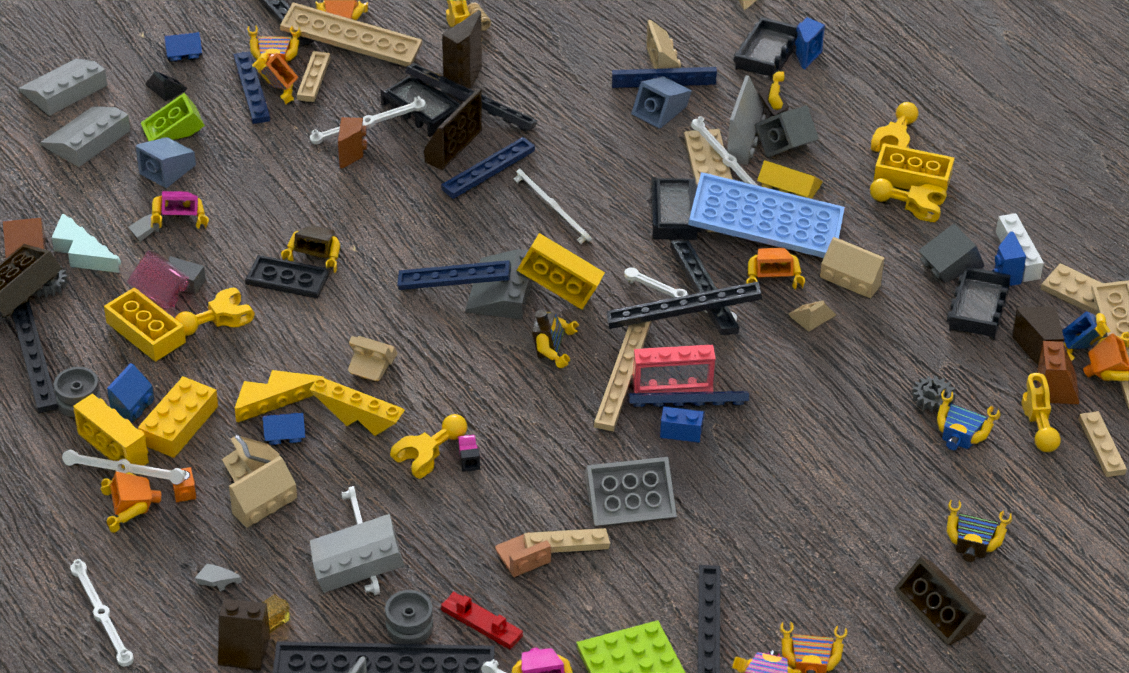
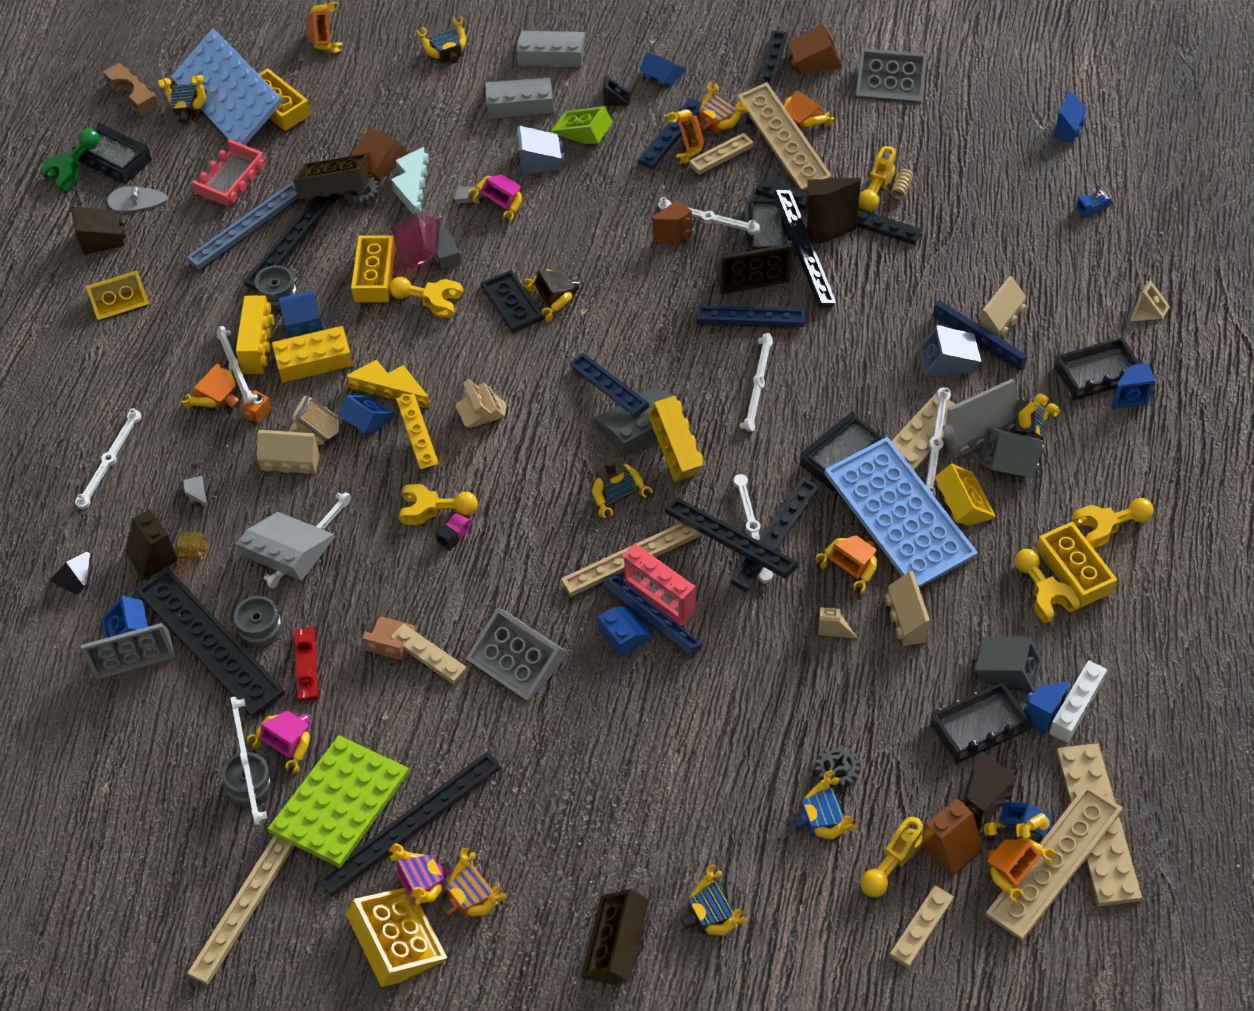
camera: 50 degrees right, 10 degrees up
none -> black plate [756,178,922,245]

